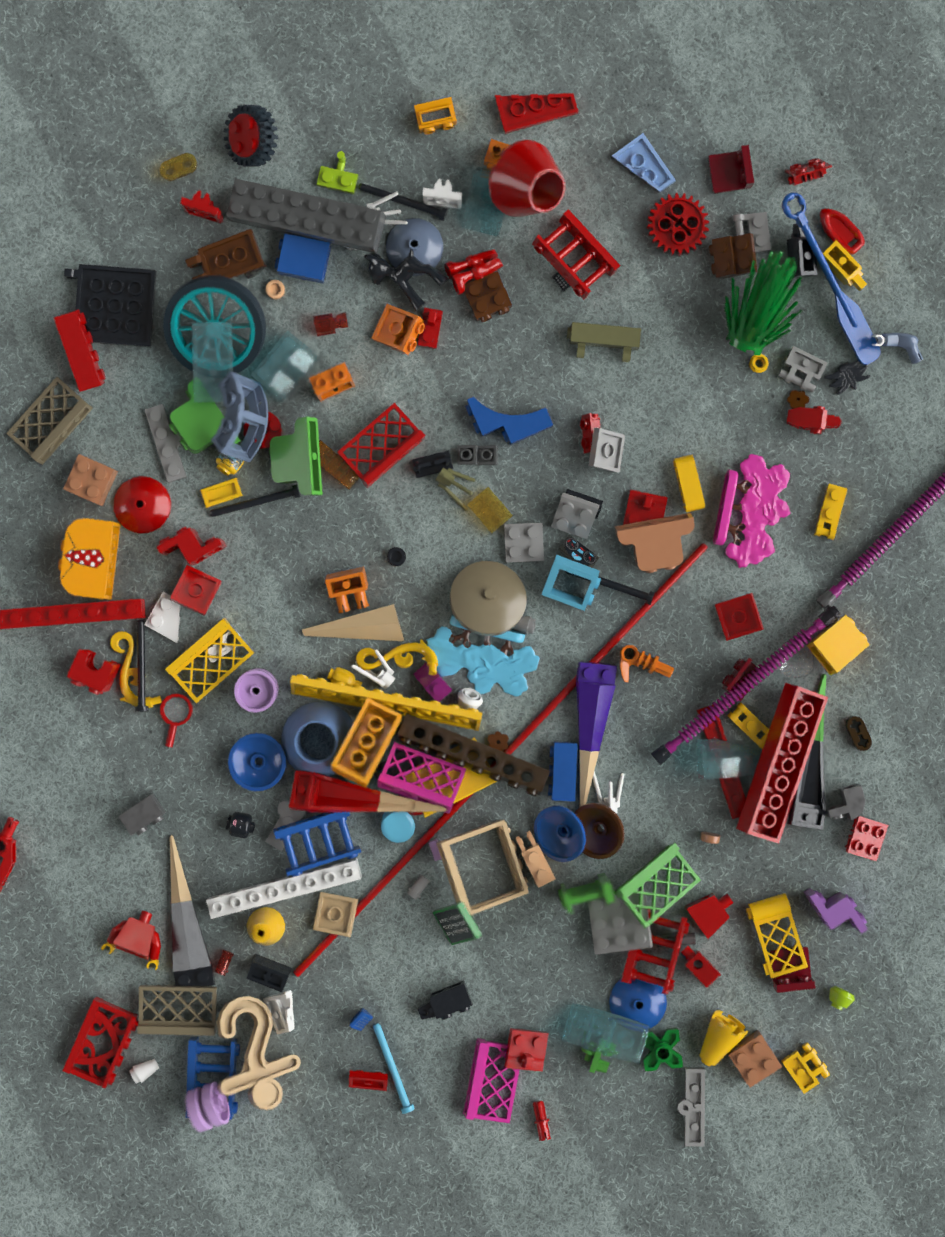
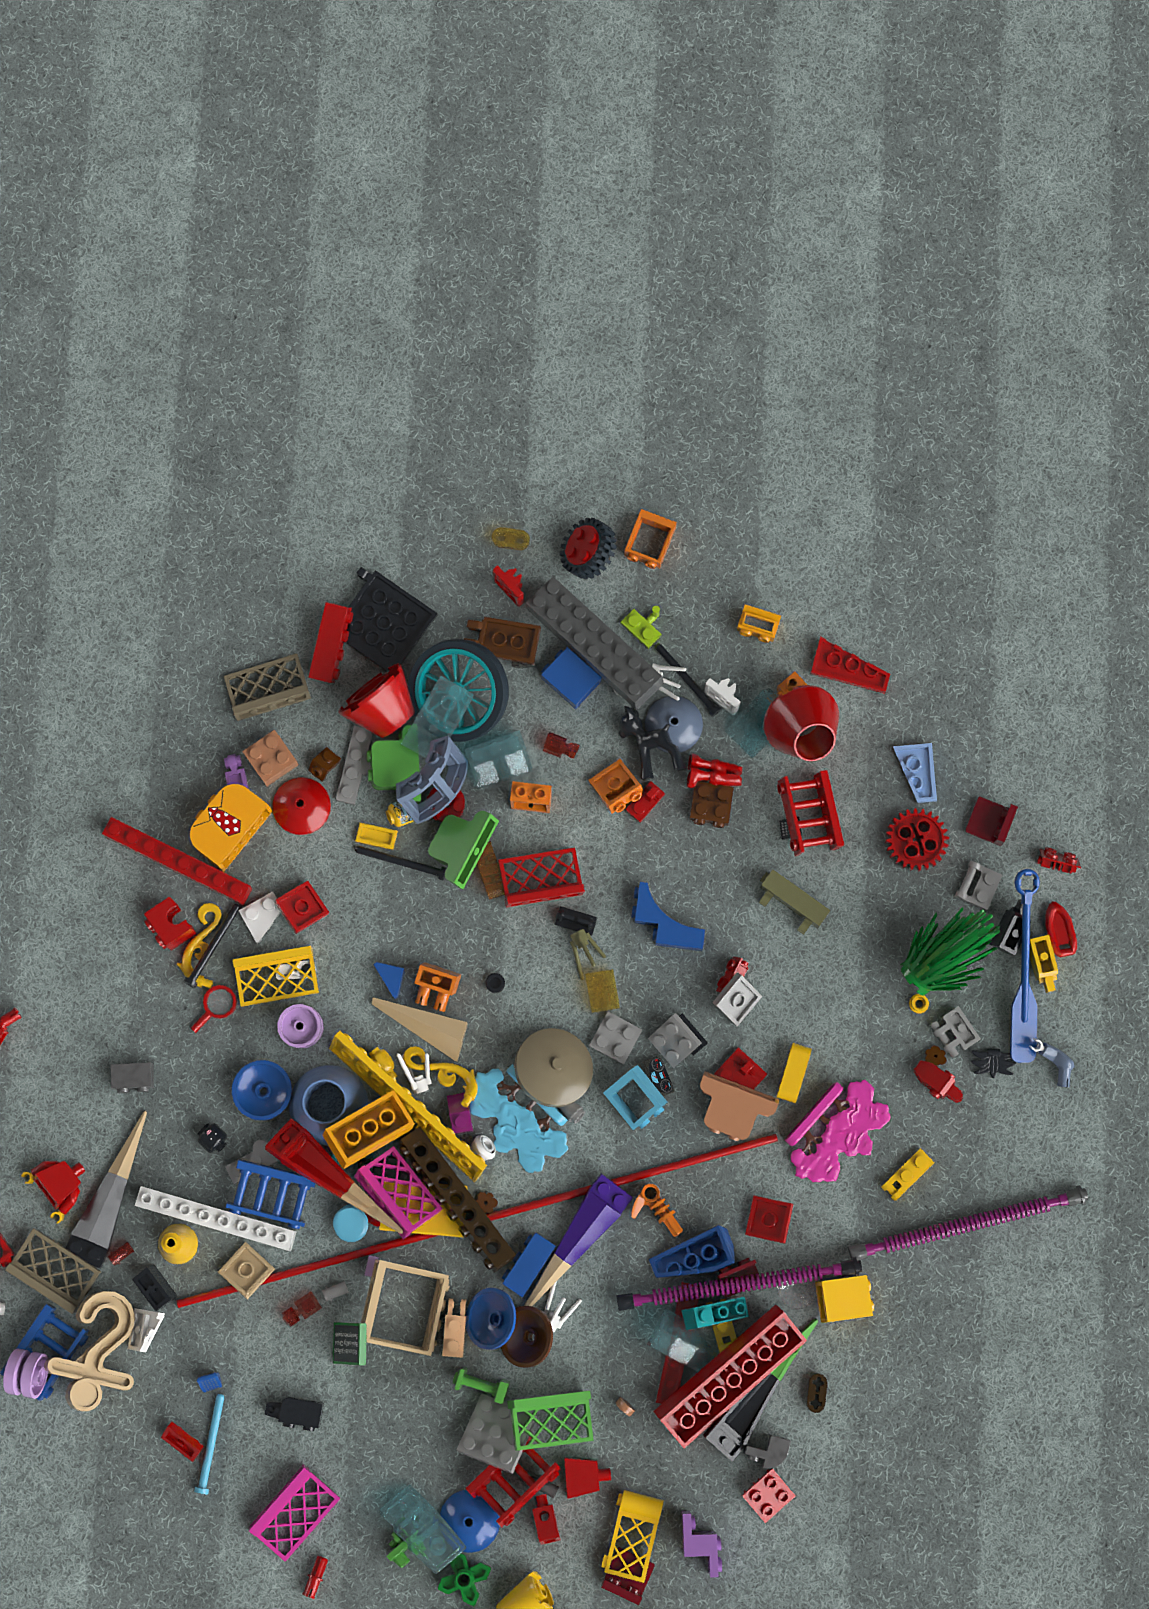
camera: 35 degrees right, 10 degrees down
red bracket [156,527,227,566] -> none
light nougat tile [265,280,285,300] -> none
dark grey slope [457,445,498,465] -> none
red hinge [504,1028,549,1072] -> none
black bar [565,571,655,605] -> none
reddish brown plate [709,233,757,279] -> none
none -> medium lavender plate [224,754,249,788]
none -> clear red plate [282,1291,322,1327]
none -> reddish brown bracket [308,747,341,782]
none -> red cone [338,663,415,738]
none -> blue slope [374,962,405,999]
none -> orange window [624,509,677,569]
none -> blue wedge [649,1225,735,1278]
none -> teal slope [682,1297,749,1330]

